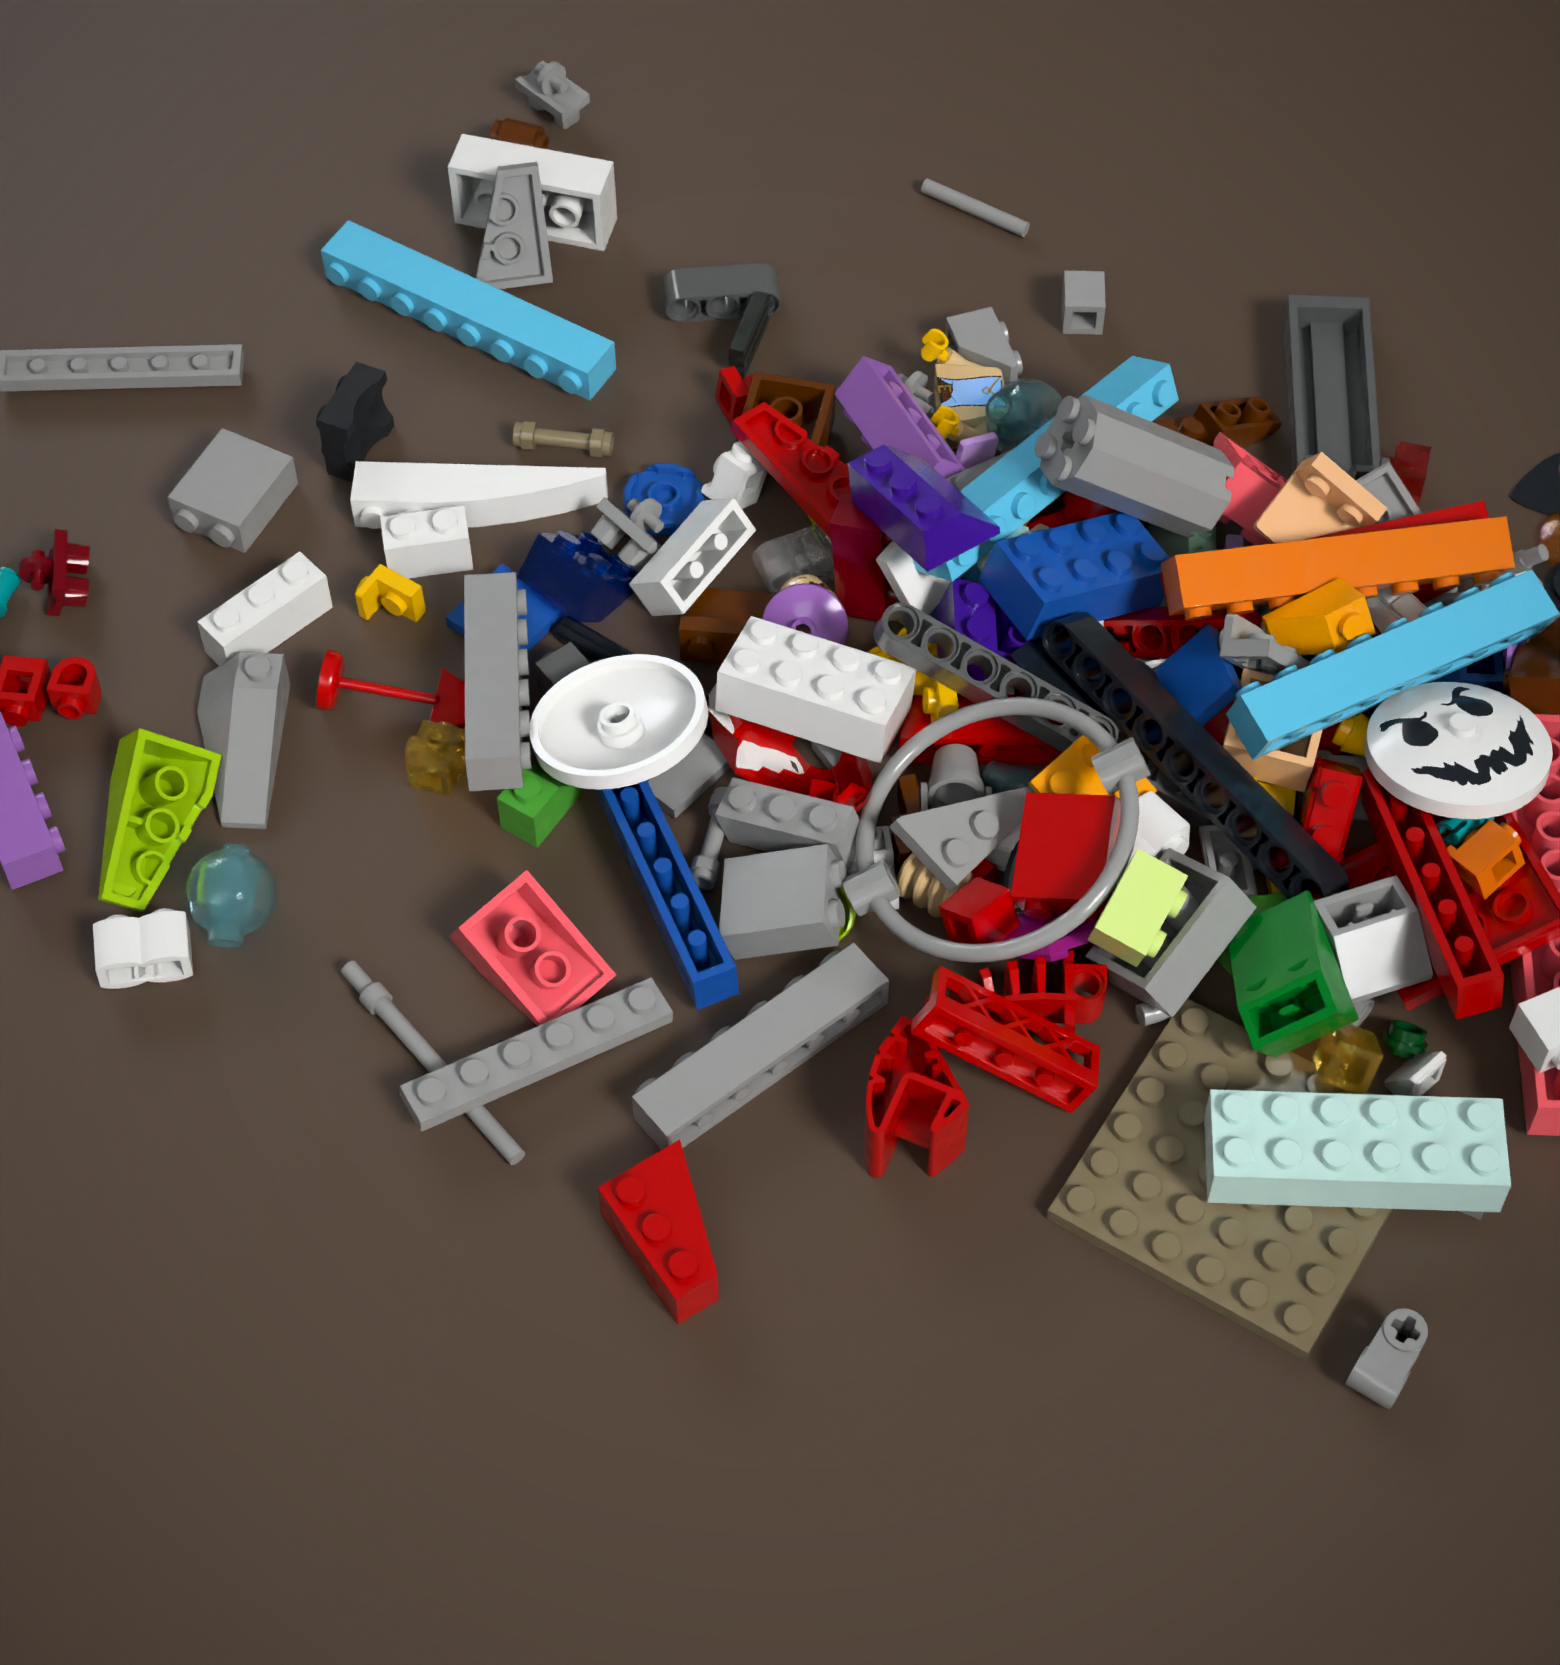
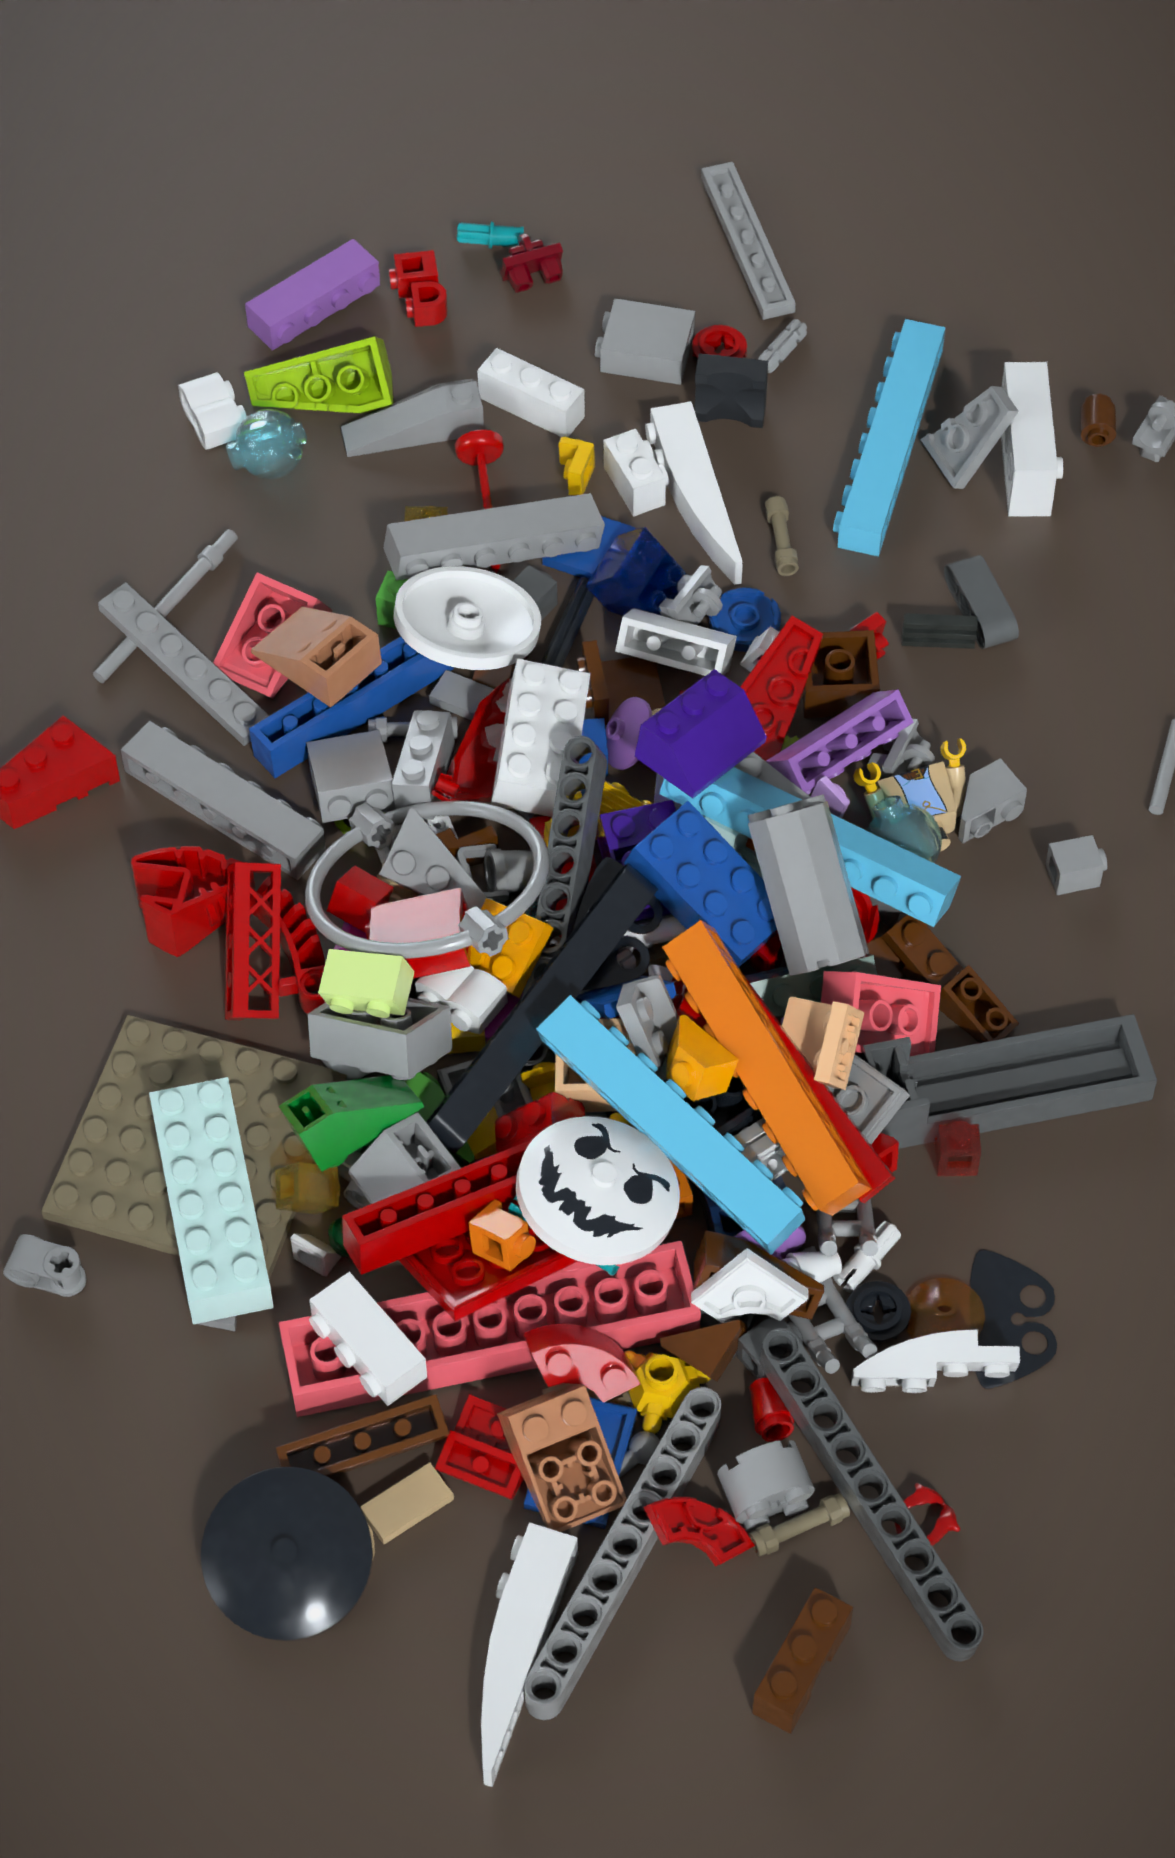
camera: 75 degrees right, 0 degrees up
none -> nougat slope [251,606,382,707]
none -> red gear [692,325,747,358]
none -> light grey axle [758,319,807,373]

